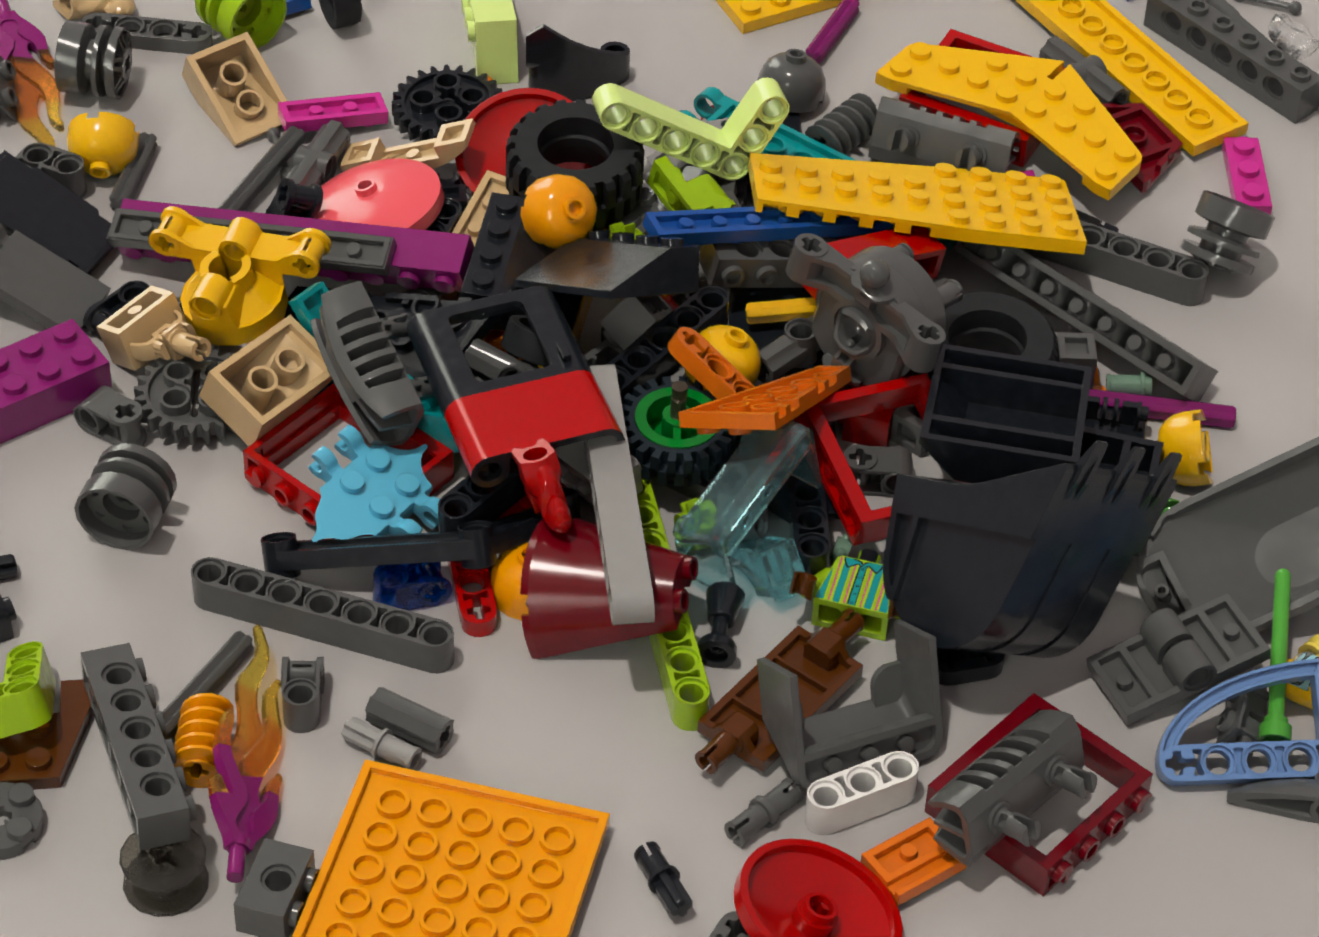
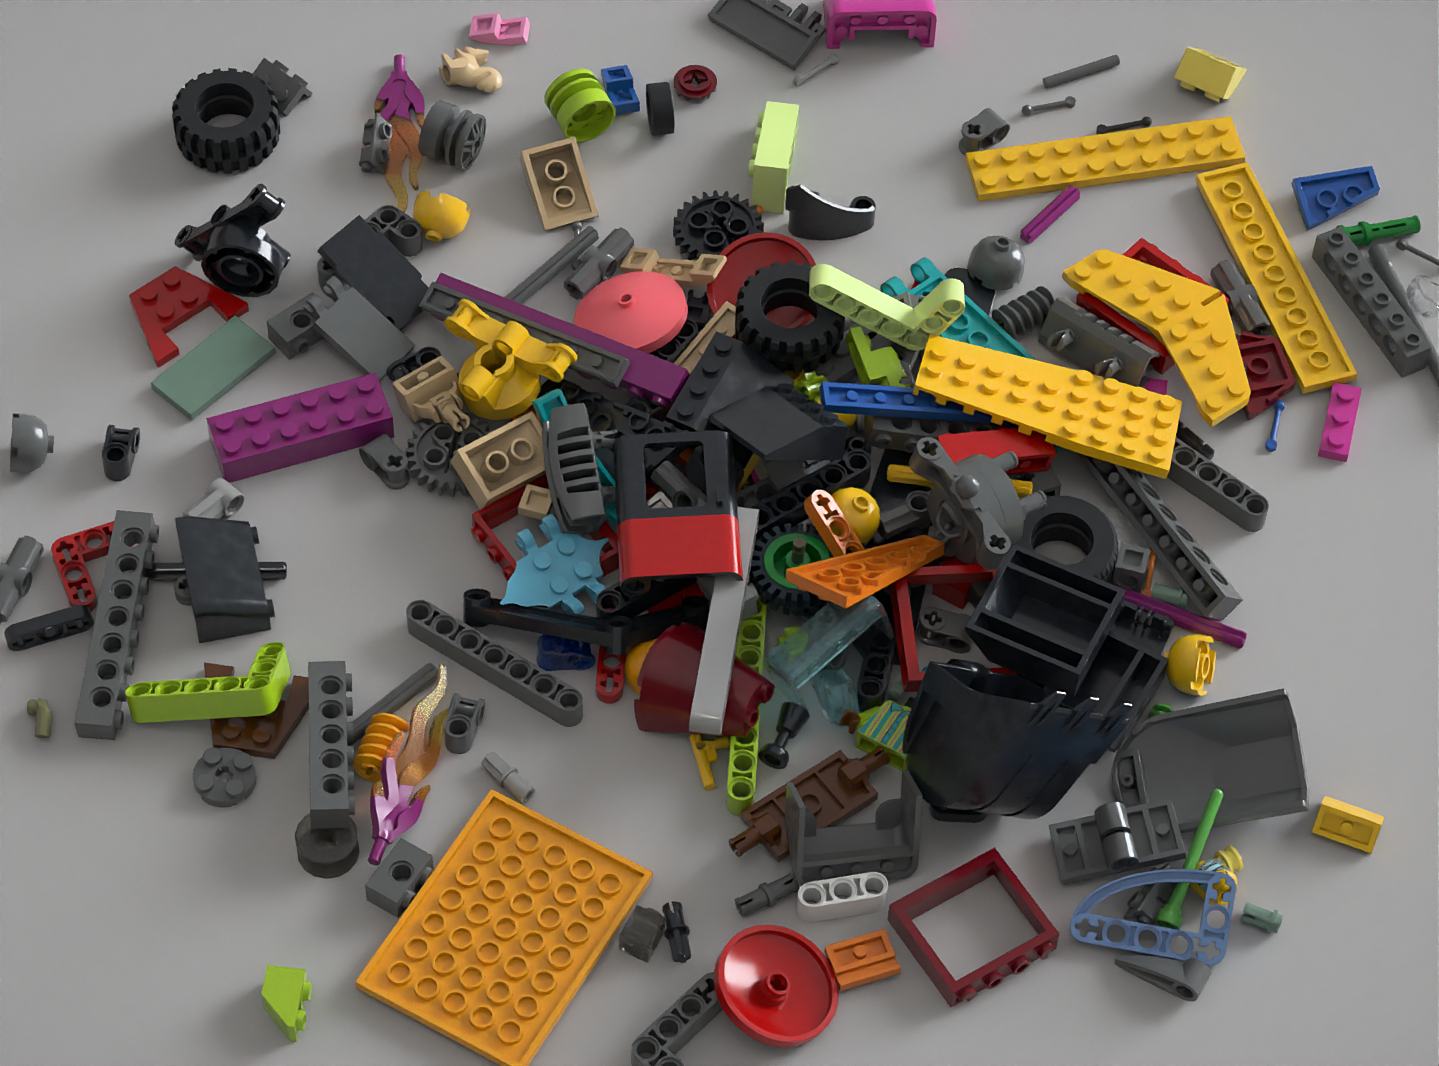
camera: 15 degrees right, 10 degrees up
dark grey wheel [74,443,177,550] -> none
dark grey beam [81,12,213,54] -> none
dark grey axle [109,132,157,210] -> none
black piece [265,178,323,218] -> none
dark pink plate [278,92,389,133] -> none
dark grey axle [365,687,454,754] -> none
red animal [511,438,572,533] -> none
light orange cylinder [520,174,597,249] -> none
dark grey piece [927,709,1097,867] -> none
dark grey wheel [1180,190,1275,275] -> none
none -> tan plate [518,484,553,520]
none -> clear smoke brick [619,905,665,963]
none -> yellow hose [689,734,730,791]
none -> blue hinge [1265,401,1285,452]

